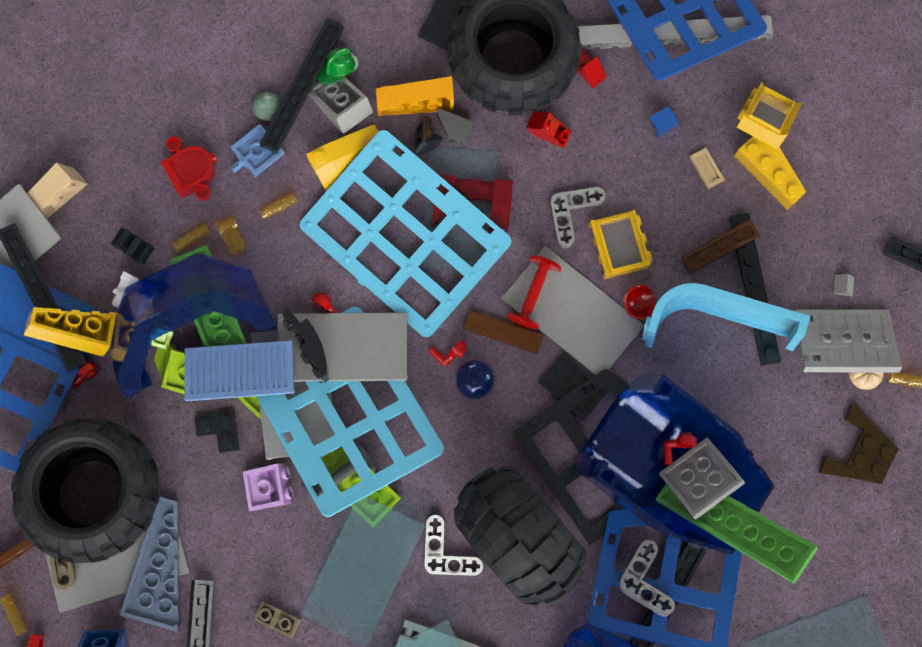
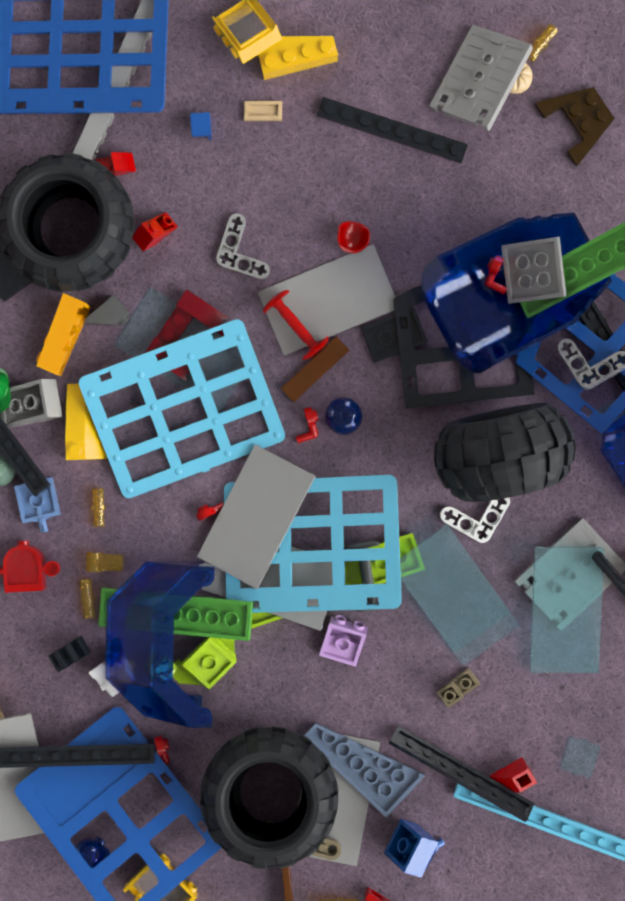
camera: 60 degrees left, 10 degrees up
yellow wedge [24,307,117,357] -> none
medium blue window [184,340,295,401] -> none
black plate [194,411,240,454] -> none
black slope [282,309,329,383] -> none
black slope [414,116,443,155] -> none
window [588,210,652,279] -> none
medium azure panel [642,283,810,351] -> none
reddish brown tile [682,219,760,274] -> none
light grey slope [833,274,854,297] -> none

